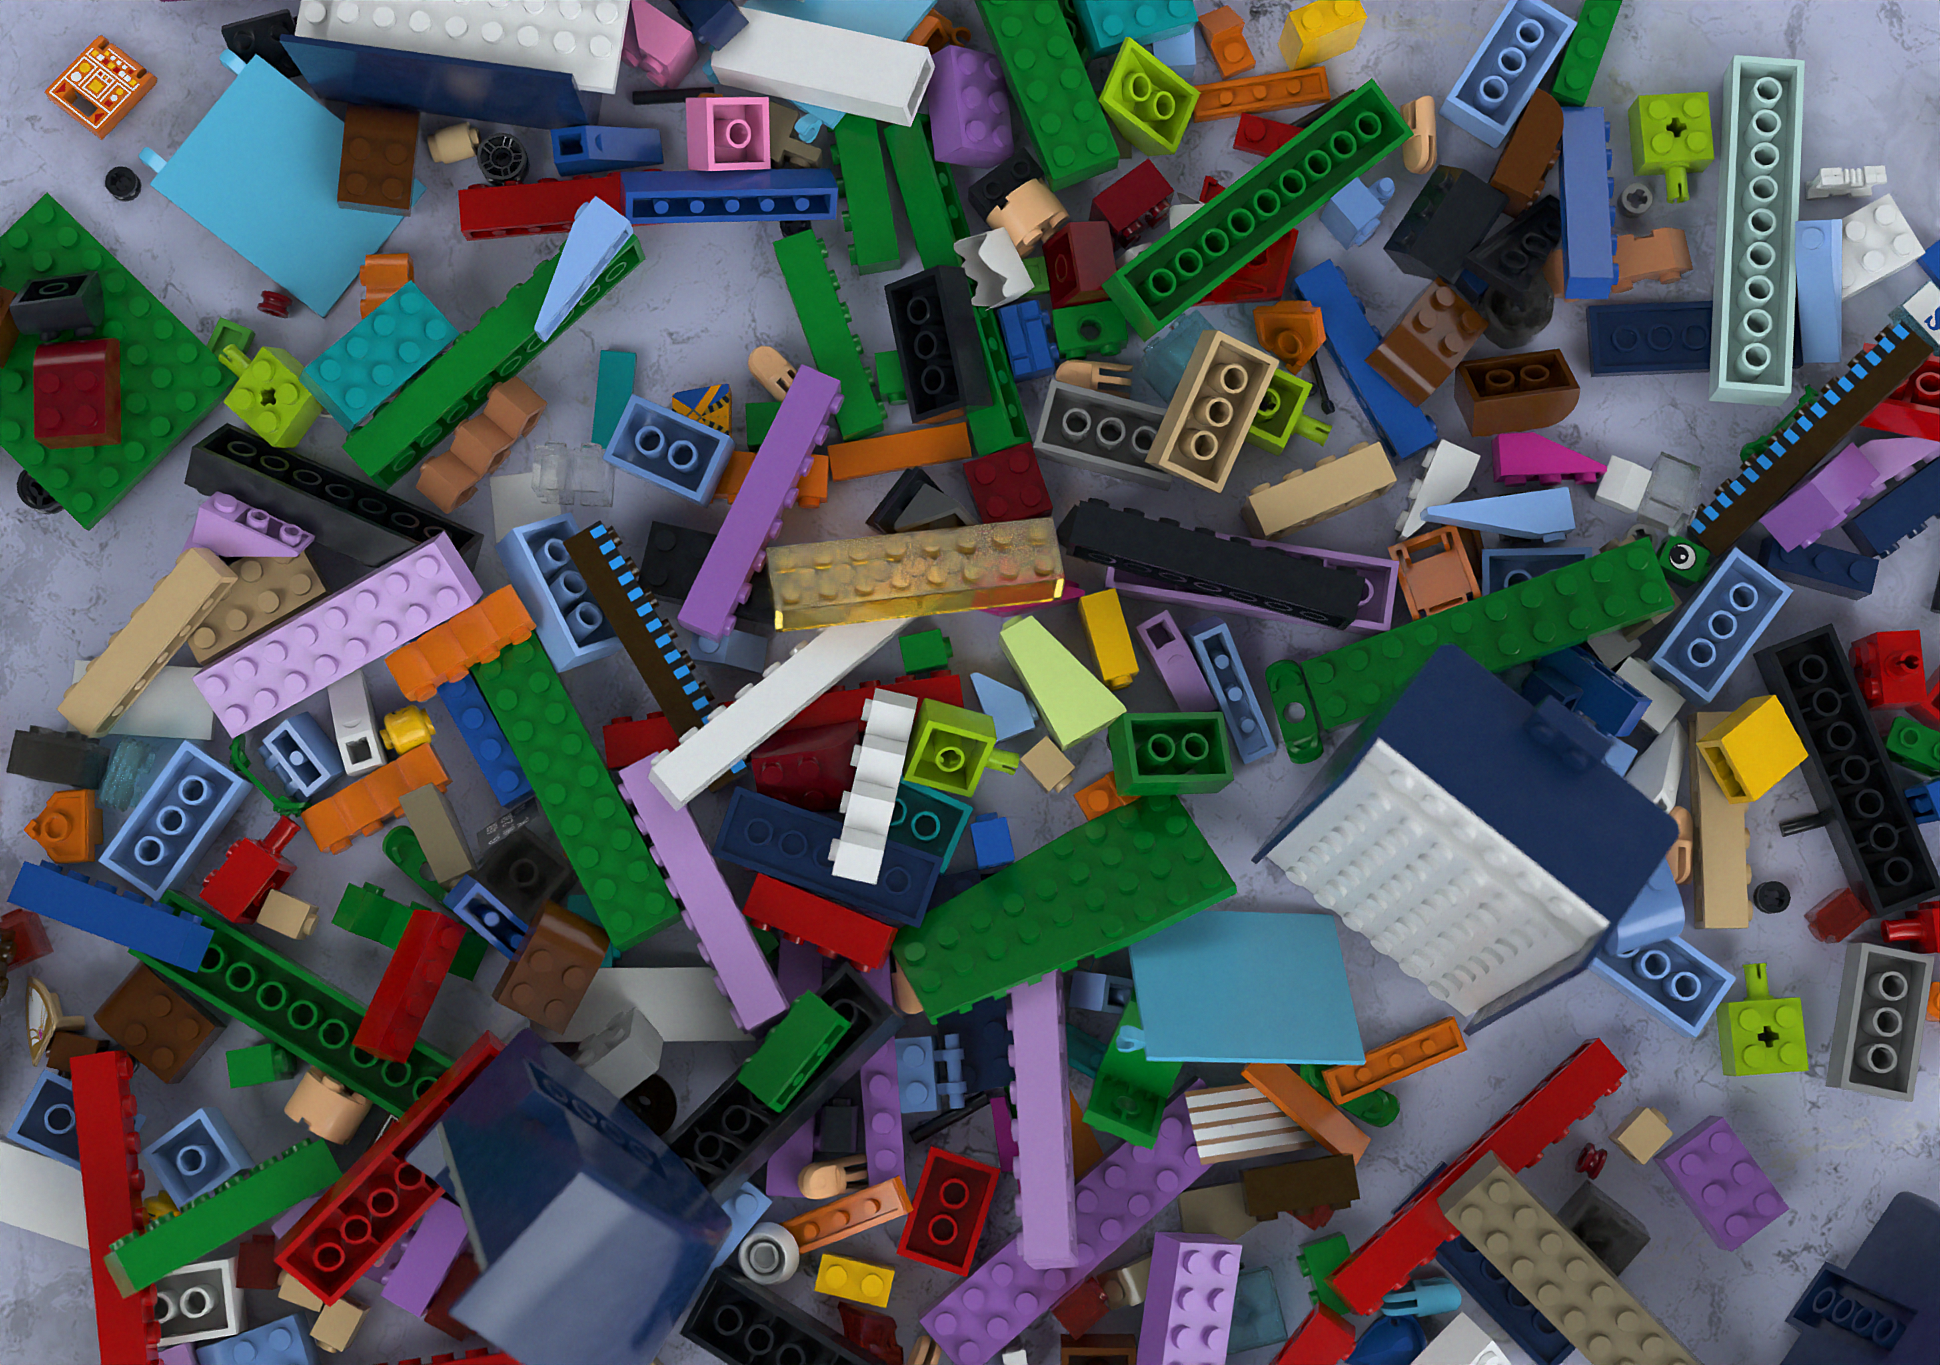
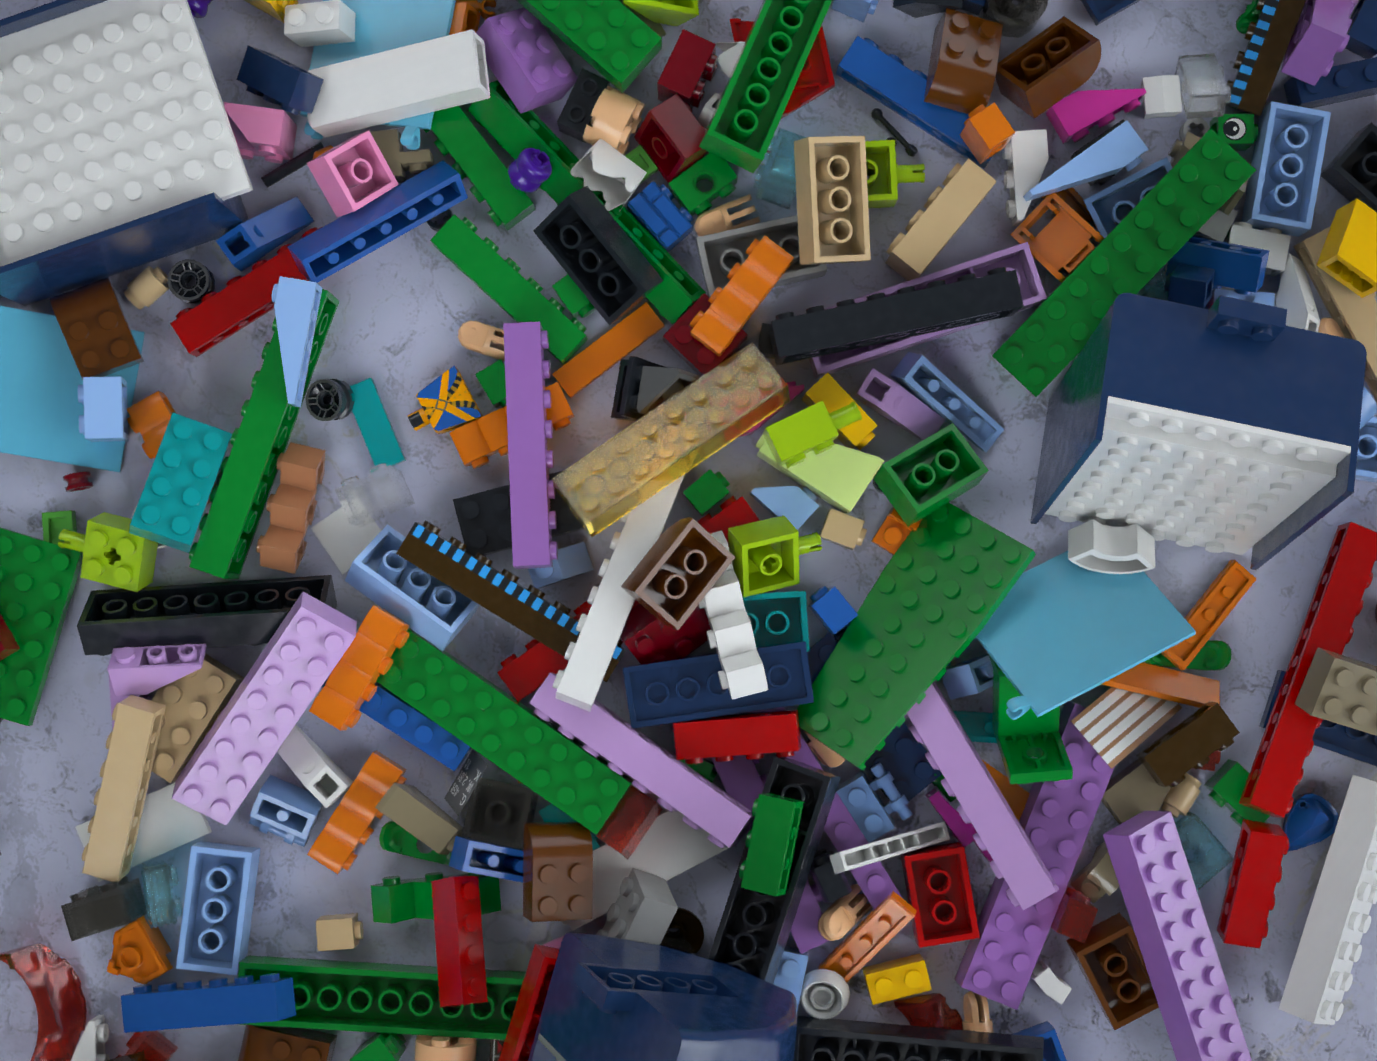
camera: 25 degrees left, 5 degrees up
red brick [198,814,301,925] -> none
green piece [229,734,312,818] -> none
yellow head [379,704,436,756] -> none
medium blue brick [602,393,737,509] -> none
black piece [909,1091,990,1145] -> none
orange plate [1252,300,1326,376] -> none
green piece [1265,659,1324,764] -> none
medium azure arm [1380,1276,1462,1317] -> none
none -> light blue brick [78,377,129,442]
none -> black wheel [305,379,355,421]
none -> dark purple piece [508,148,552,193]
none -> clear red brick [596,786,662,860]
none -> reddish brown brick [621,517,735,630]
none -> orange brick [690,235,794,357]
none -> lime brick [763,401,862,468]
none -> white piece [829,821,950,874]
none -> orange brick [960,102,1015,164]
none -> white brick [1068,519,1155,574]
none -> tan brick [1161,773,1202,818]

